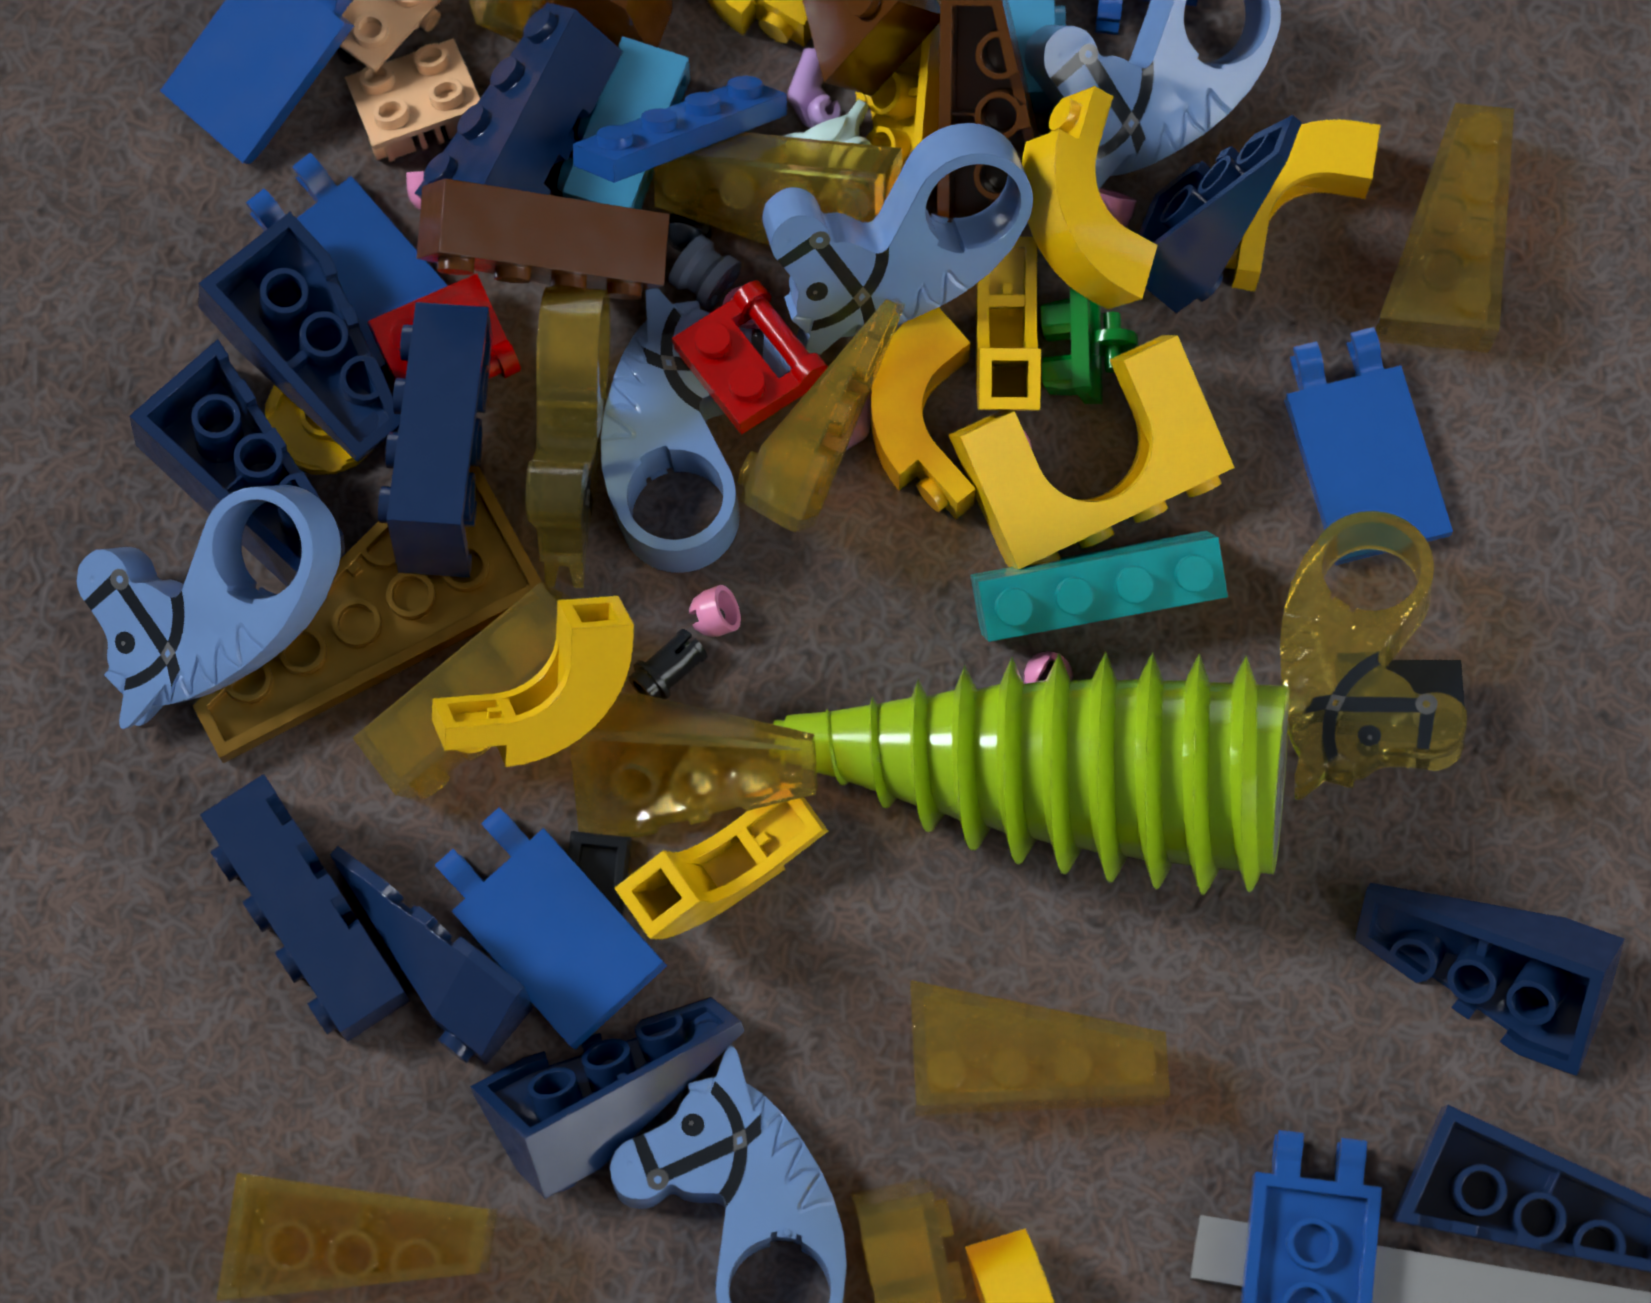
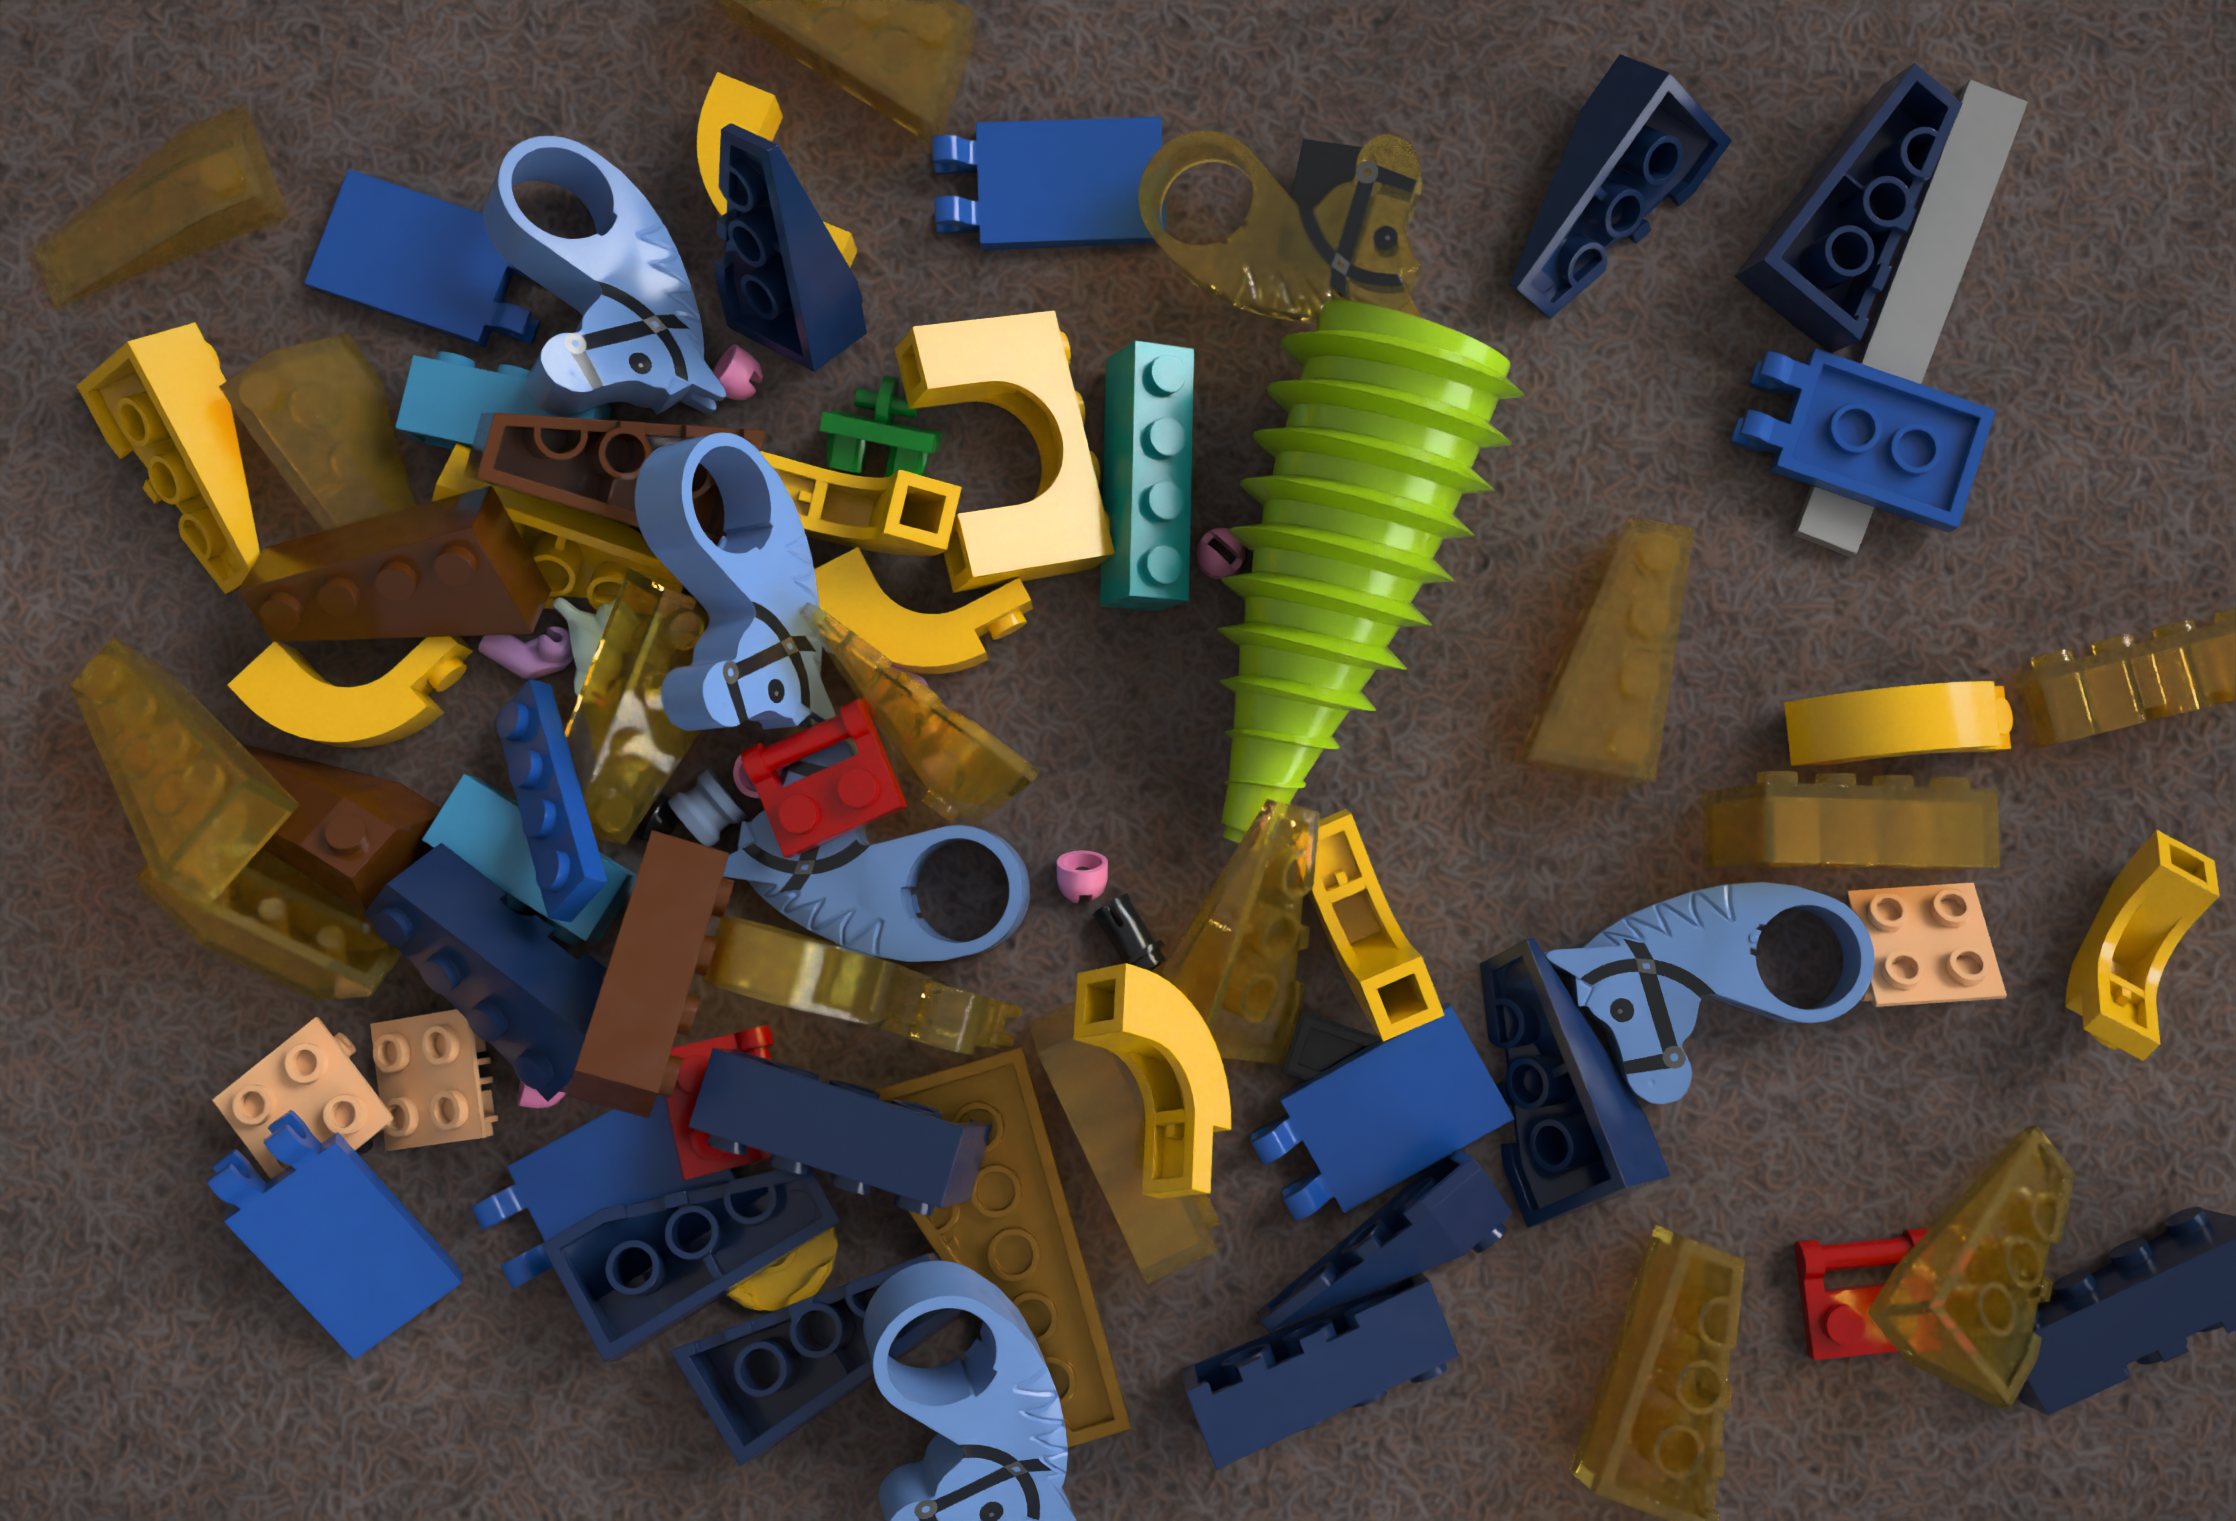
camera: 80 degrees left, 10 degrees up
yellow arch [1022,86,1158,309] -> none

